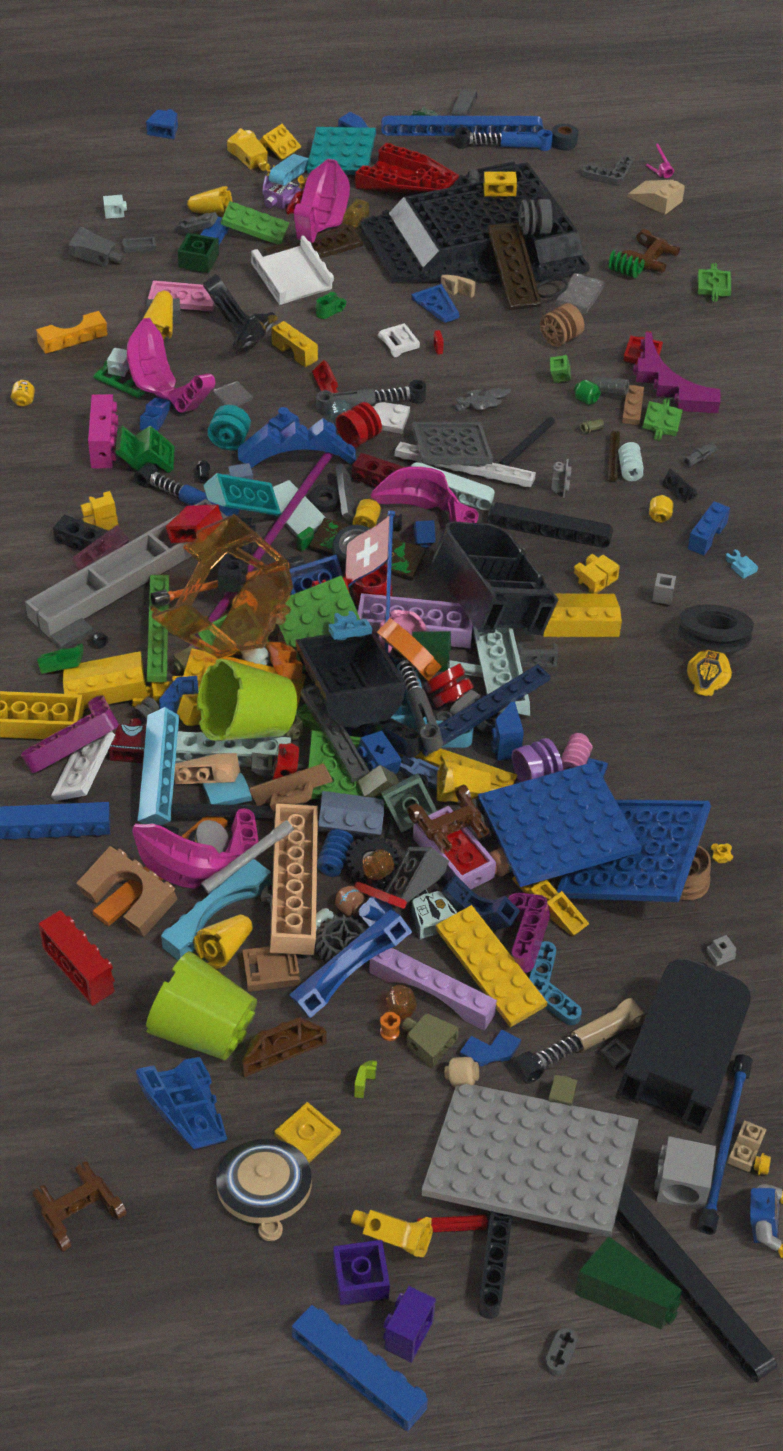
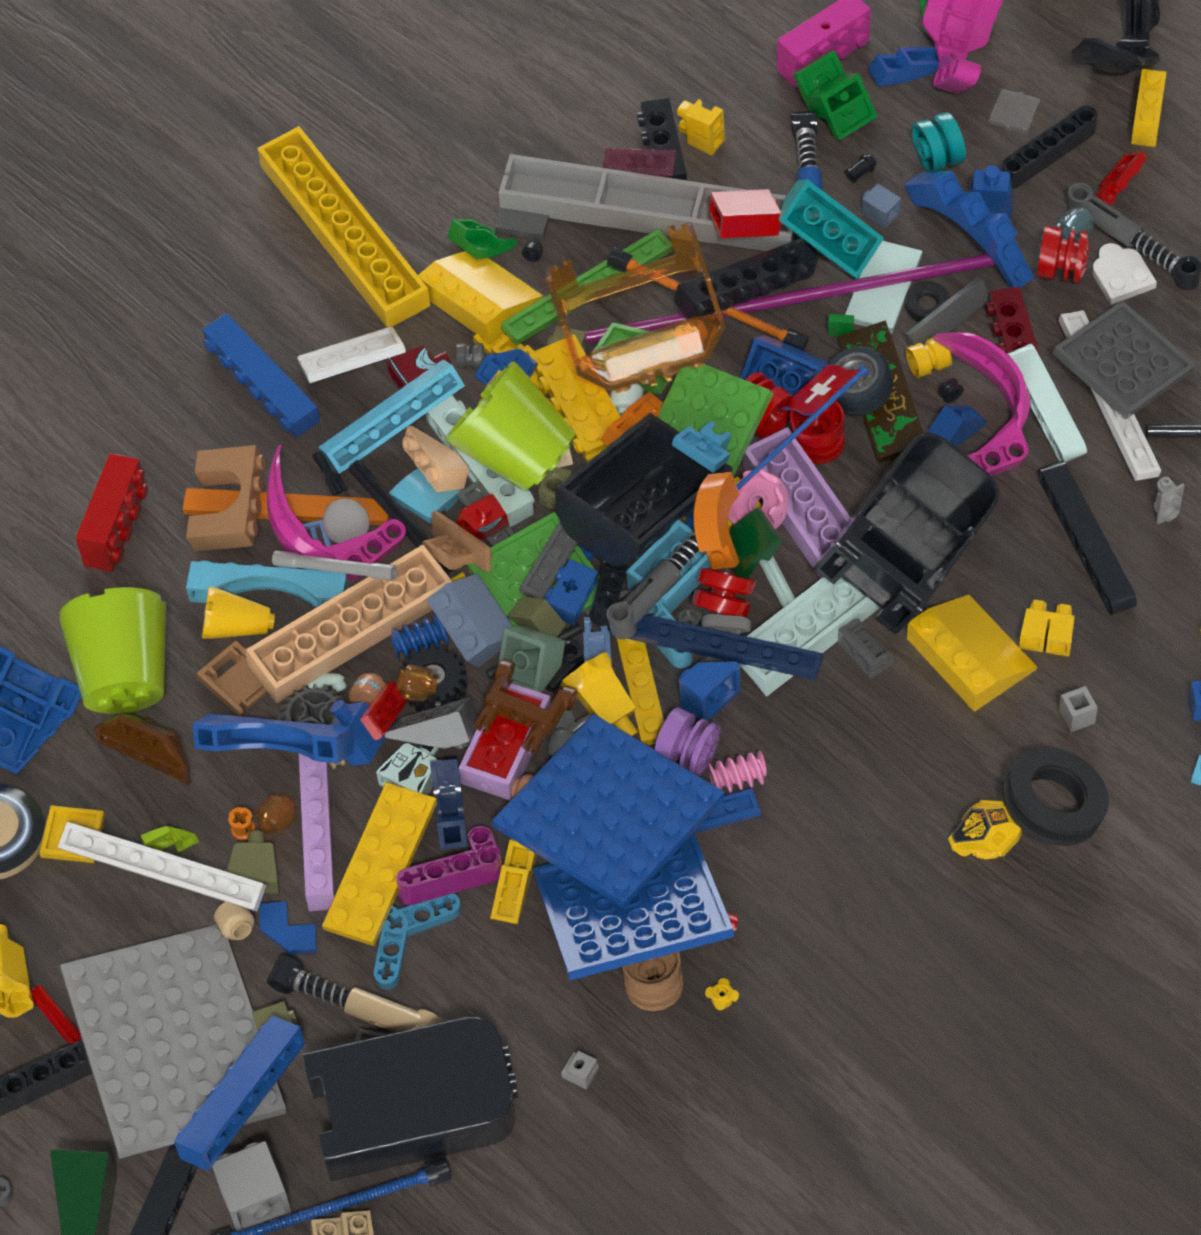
camera: 60 degrees right, 10 degrees up
magenta beam [21,695,119,773] -> none
none -> white plate [58,822,266,912]
none -> blue brick [174,1015,305,1171]
none -> black beam [1001,105,1098,188]

